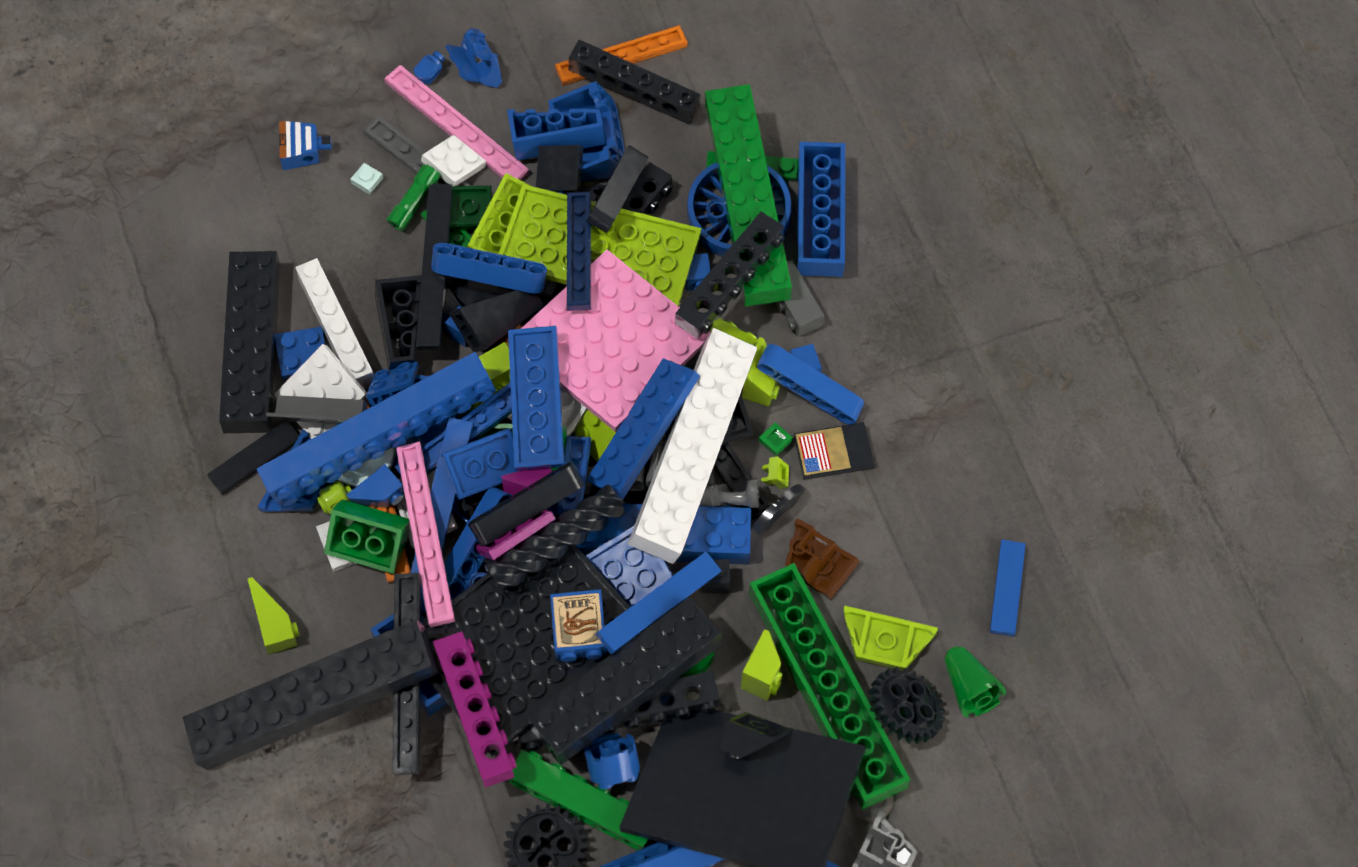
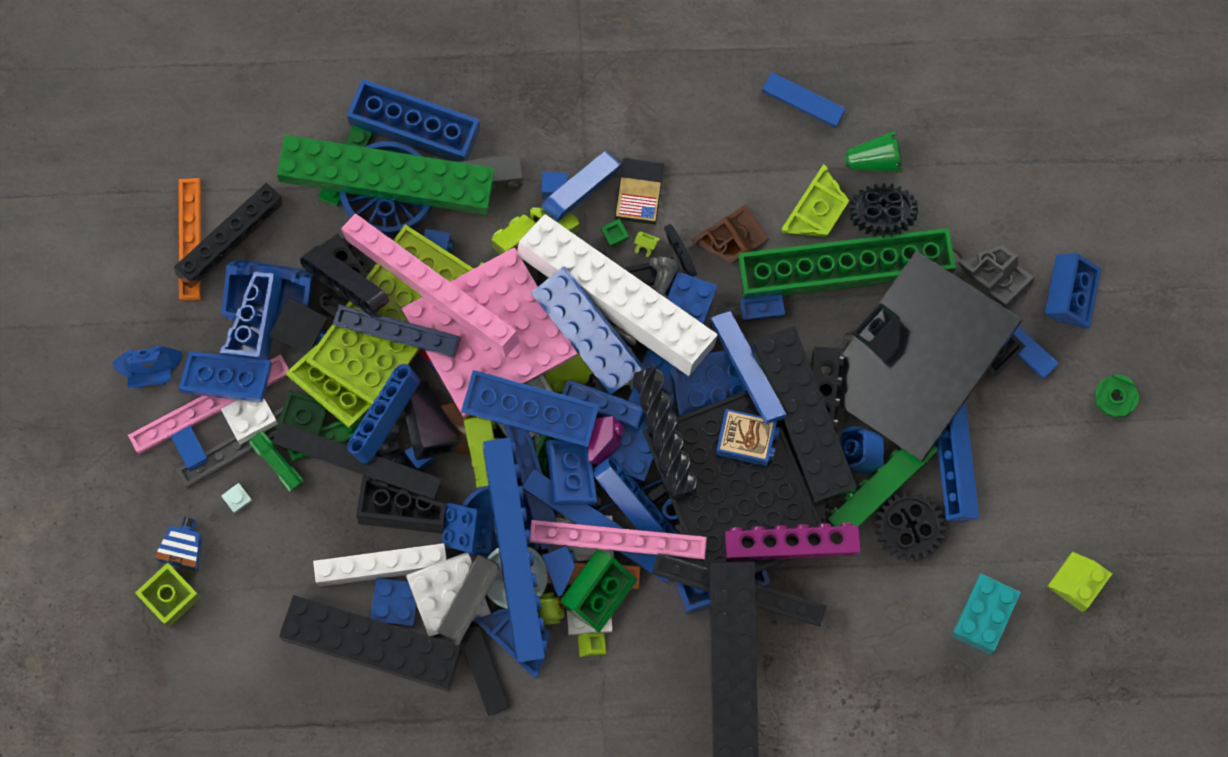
camera: 70 degrees left, 10 degrees up
lime slope [248,577,300,654] -> none
blue arm [414,51,445,85] -> none
black beam [468,462,585,546] -> none
magenta tile [476,510,555,560] -> none
black brick [675,211,785,339] -> none
lime slope [741,629,783,701] -> none
none -> lime brick [135,563,201,628]
none -> blue tile [171,425,209,471]
none -> blue plate [179,351,273,402]
none -> bright pink brick [341,213,520,357]
none -> lime slope [578,633,607,657]
none -> blue plate [740,294,785,322]

